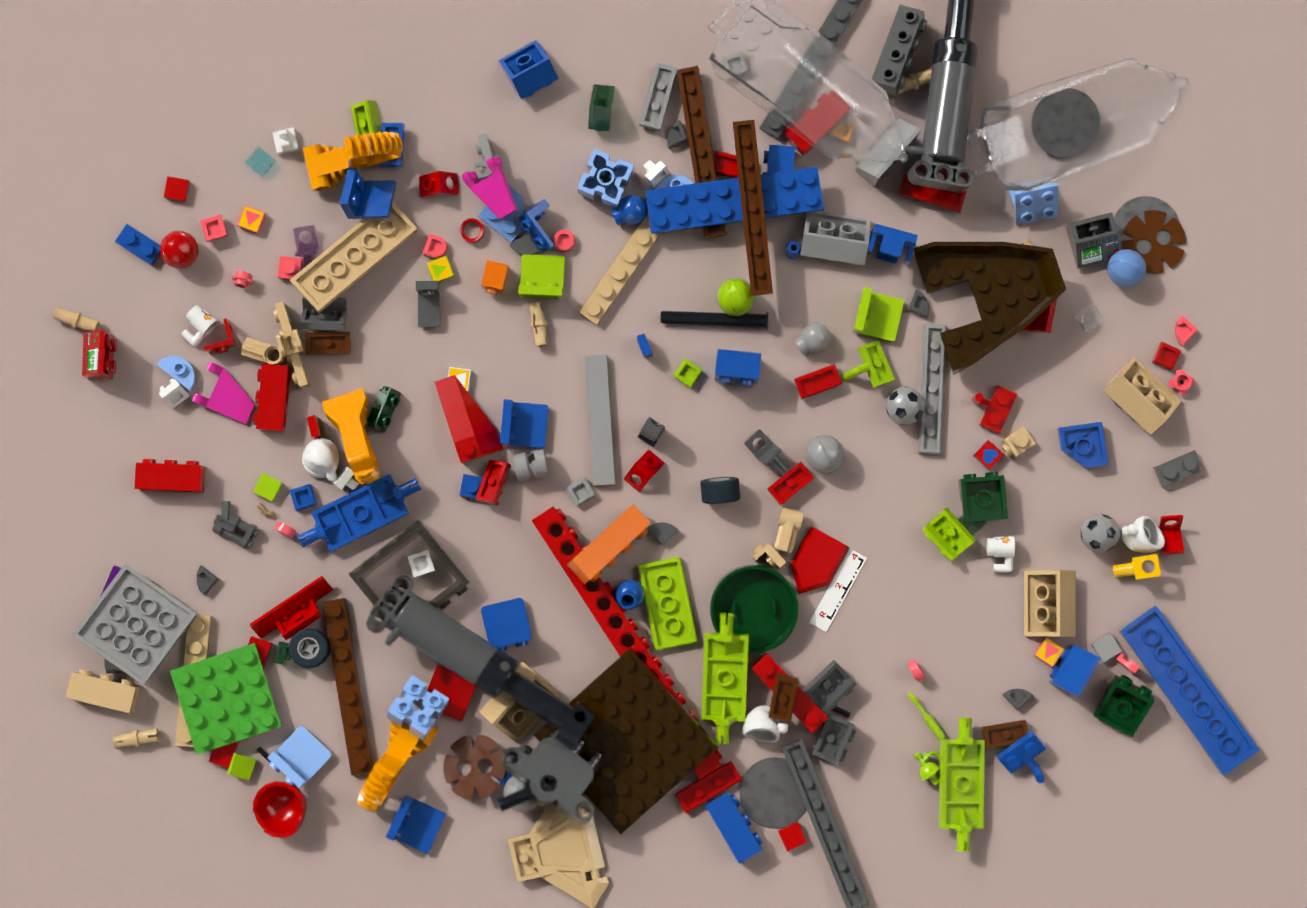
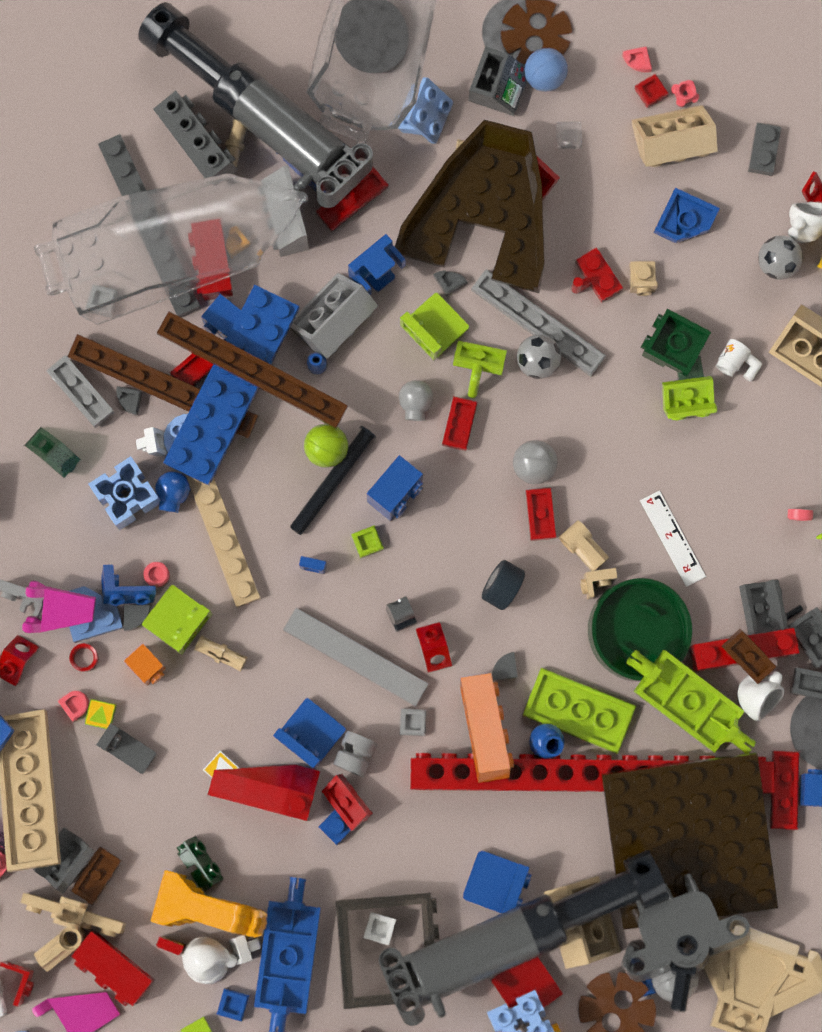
camera: 60 degrees left, 5 degrees down
dark grey bracket [744,429,790,476] -> none
red tile [790,526,849,594] -> none
red tile [973,439,1004,471] -> none

